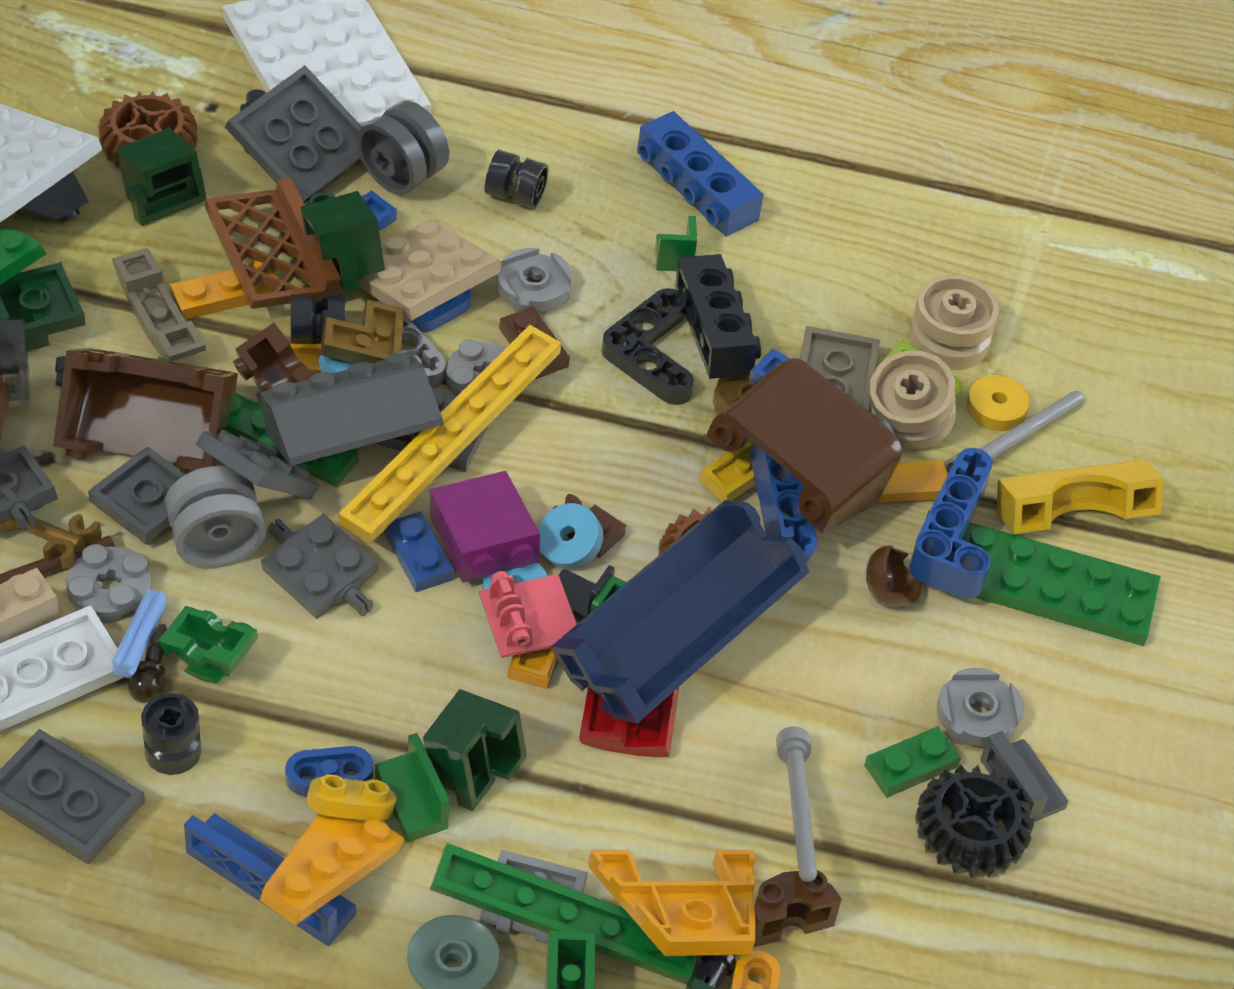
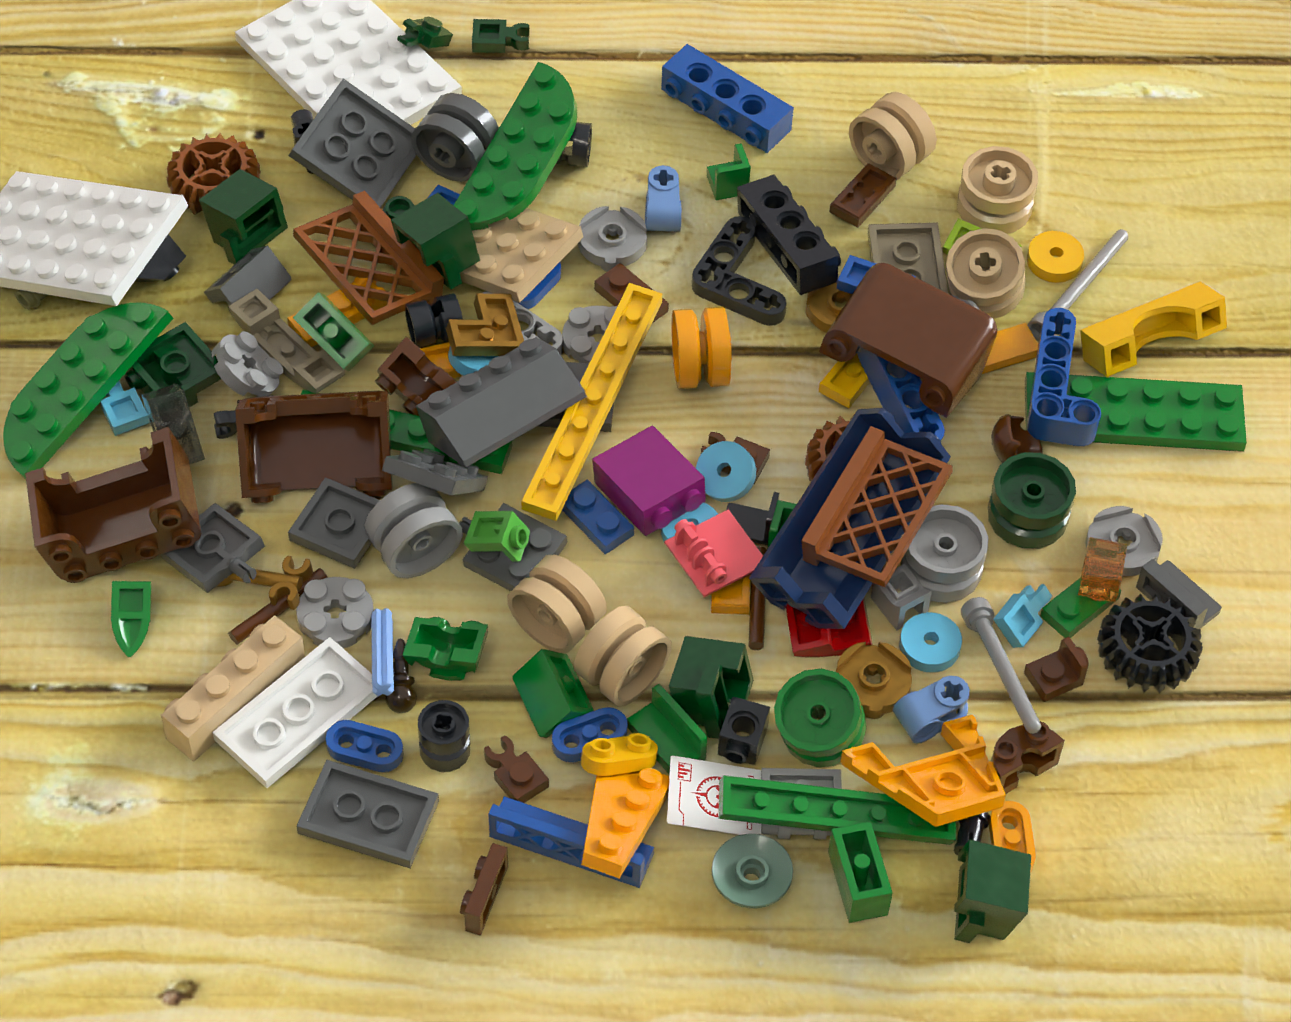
camera: 10 degrees left, 5 degrees up
none -> dark grey panel [204,245,291,306]
none -> light grey plate [212,331,283,397]
none -> green brick [292,292,374,371]
none -> blue plate [326,720,404,772]
none -> dark green plate [397,17,453,49]
none -> green plate [454,62,577,231]
none -> reddish brown plate [460,843,508,936]
none -> bright green bracket [464,511,530,562]
none -> dark green plate [472,19,530,53]
none -> reddish brown plate [484,735,549,803]
none -> tan wheel [507,555,606,653]
none -> green panel [513,649,594,738]
none -> tan wheel [574,606,672,707]
none -> medium blue piece [645,165,682,232]
none -> white sticker [667,756,761,835]
none -> light orange wheel [671,307,732,389]
none -> black brick [718,697,770,765]
none -> reddish brown bar [748,546,767,650]
none -> green wheel [774,668,866,768]
none -> dark orange fence [801,426,953,587]
none -> reddish brown plate [829,163,897,228]
none -> pearl gold plate [836,642,912,719]
none -> tan wheel [849,92,937,180]
none -> light grey window [871,564,932,631]
none -> medium blue piece [893,676,970,744]
none -> medium azure piece [899,612,962,672]
none -> light grey wheel [901,504,988,603]
none -> dark green wheel [988,452,1076,549]
none -> medium azure plate [993,584,1052,648]
none -> reddish brown bracket [1024,637,1089,702]
none -> clear orange brick [1078,537,1127,602]

